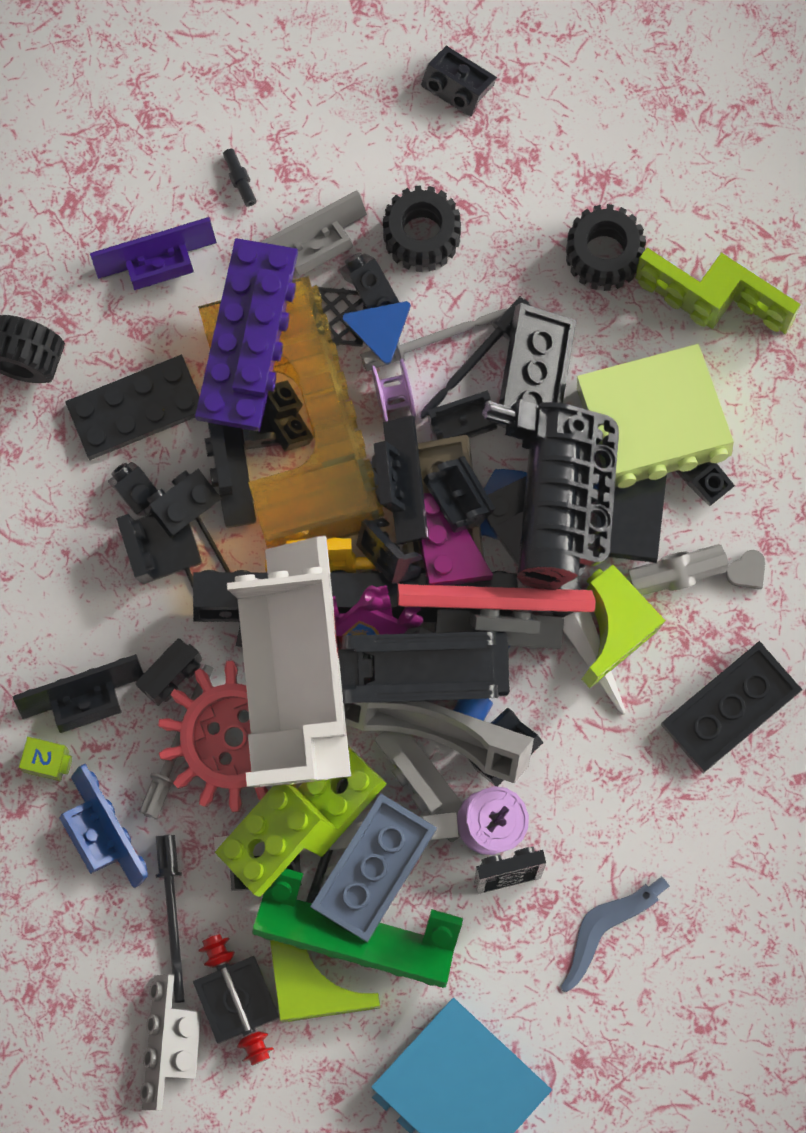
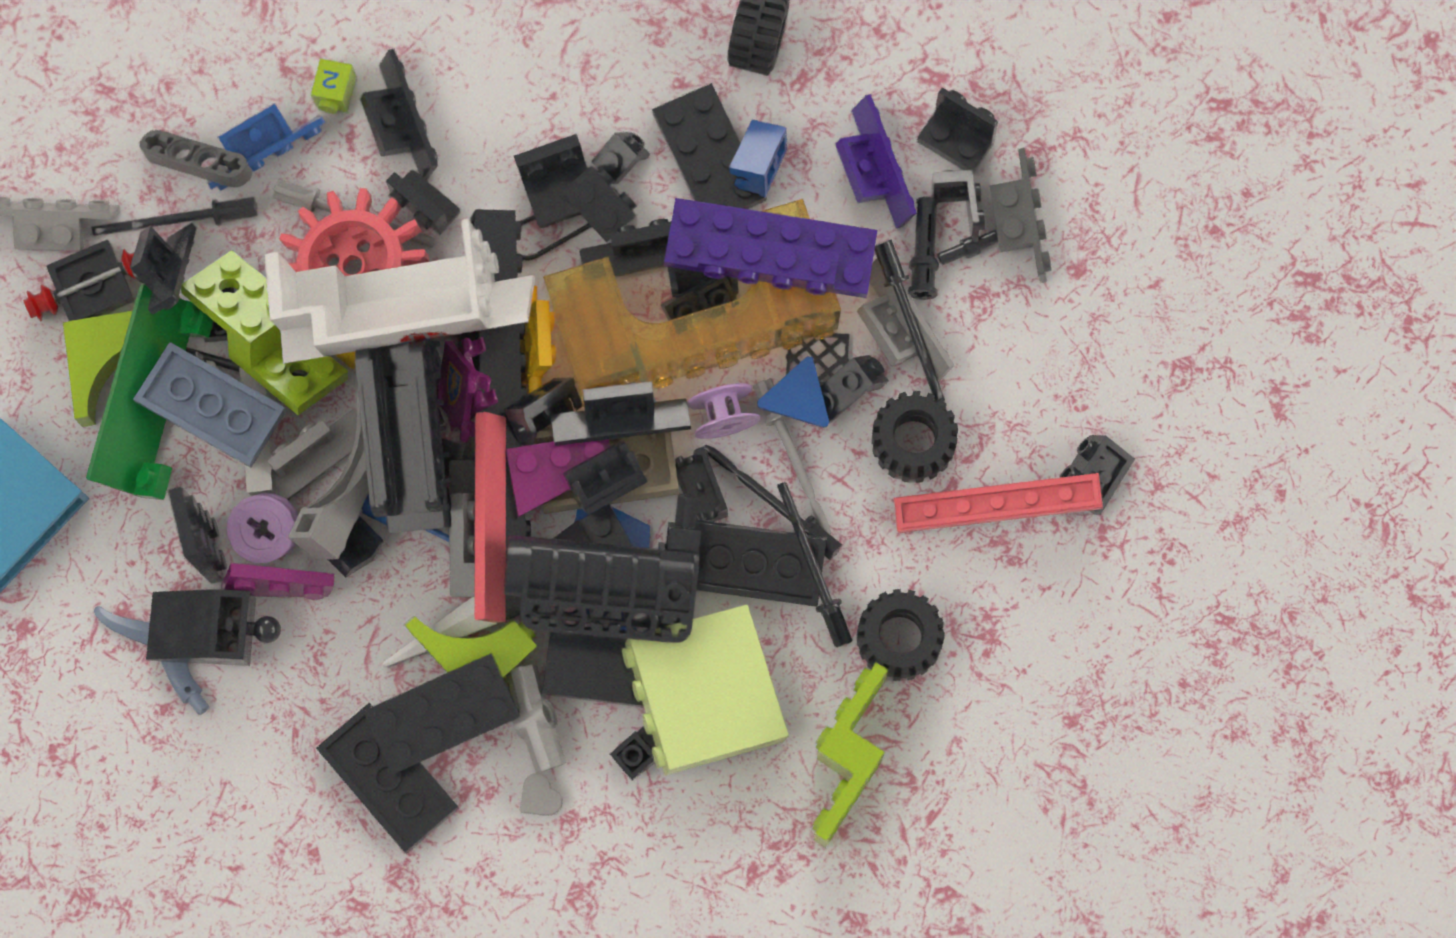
camera: 90 degrees right, 0 degrees up
none -> black bracket [130,223,197,315]
none -> dark grey beam [139,130,252,188]
none -> black slope [146,589,281,666]
none -> magenta wing [221,563,335,600]
none -> black plate [363,653,521,775]
none -> hinge [729,119,787,197]
none -> black piece [777,482,853,647]
none -> black piece [875,239,945,402]
none -> coral tile [894,473,1103,533]
none -> black pin [907,197,939,300]
none -> black bracket [917,88,998,174]
none -> black bracket [931,170,985,243]
none -> dark grey bracket [990,148,1052,283]

